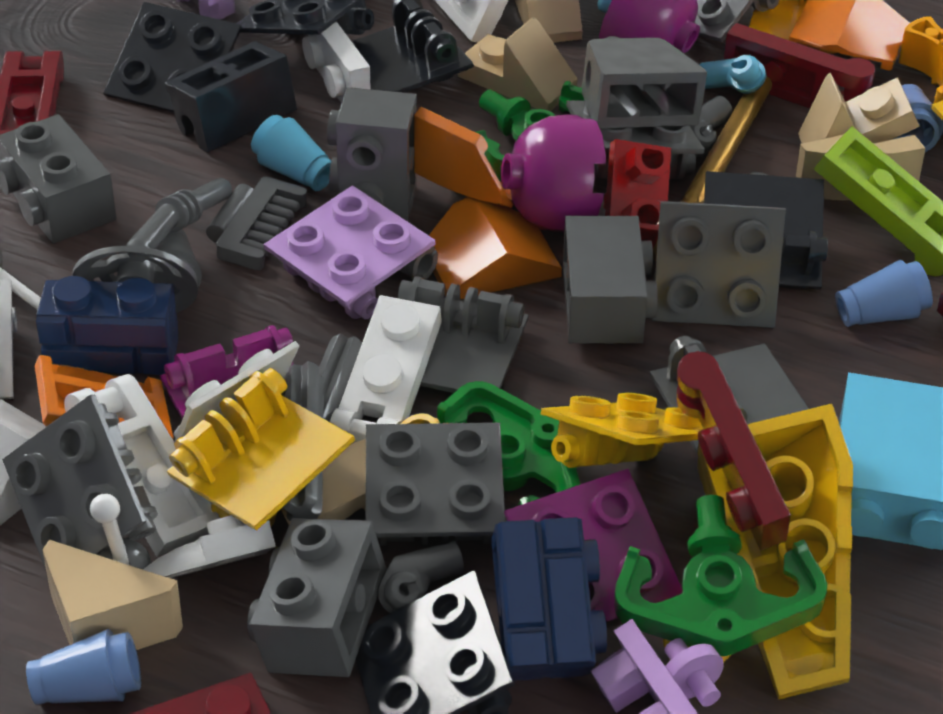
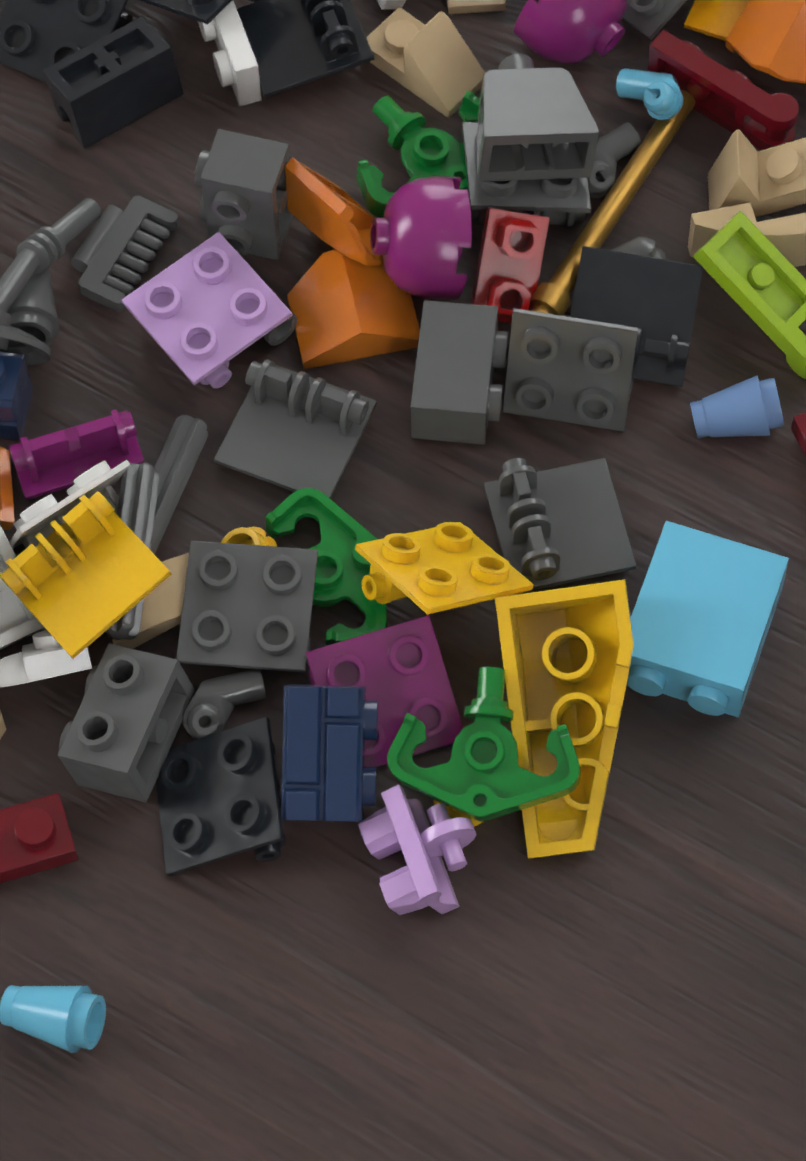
camera: 10 degrees right, 20 degrees up
medium azure cone [251,115,331,191] -> none
white plate [330,295,442,443] -> none
dark red plate [676,351,791,551] -> none

